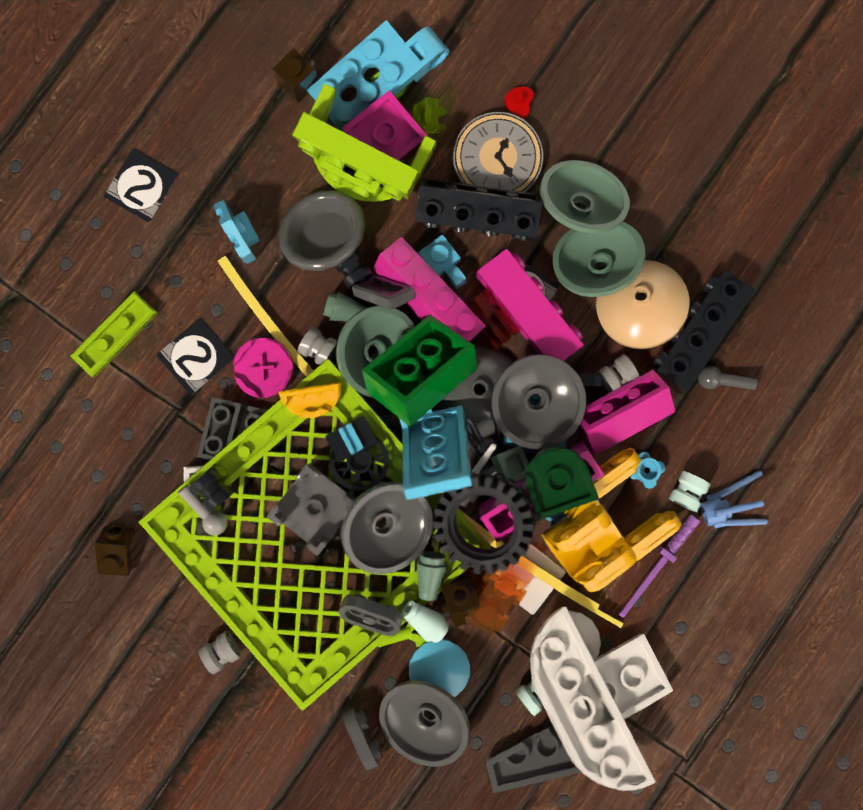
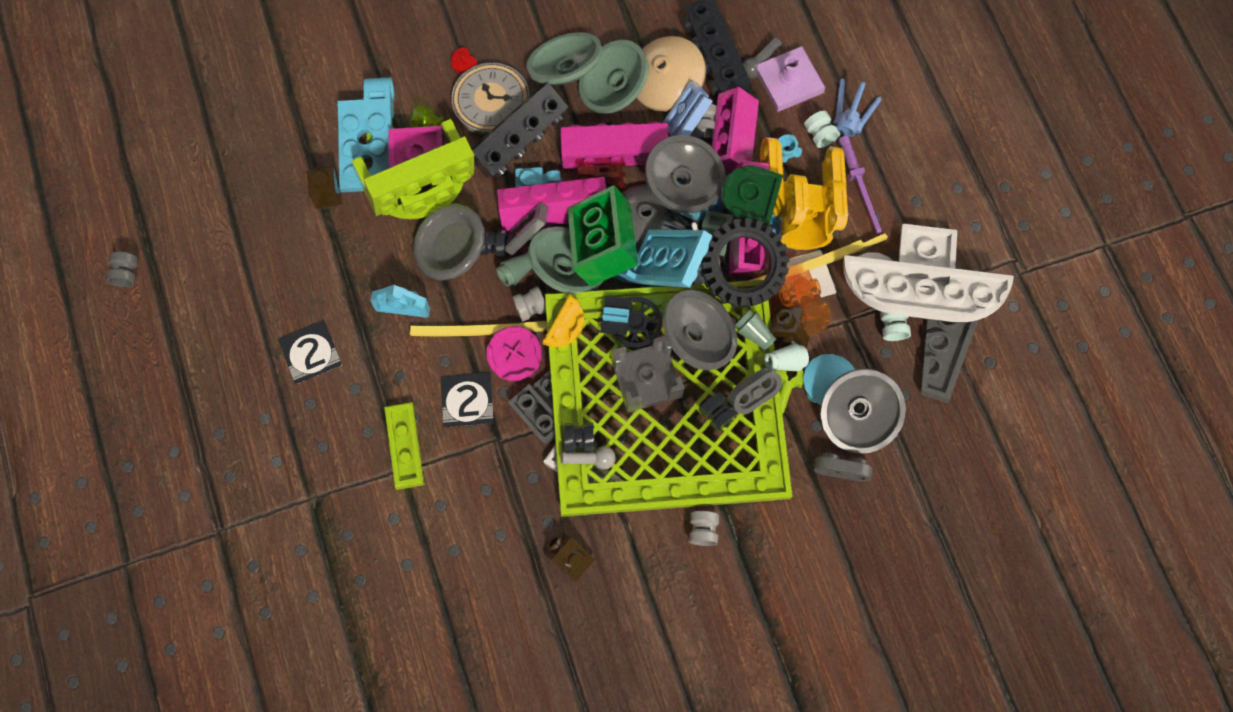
camera: 50 degrees left, 15 degrees down
none -> light blue plate [663,80,712,136]
none -> black wheel [699,392,739,432]
none -> lavender tile [757,46,825,112]

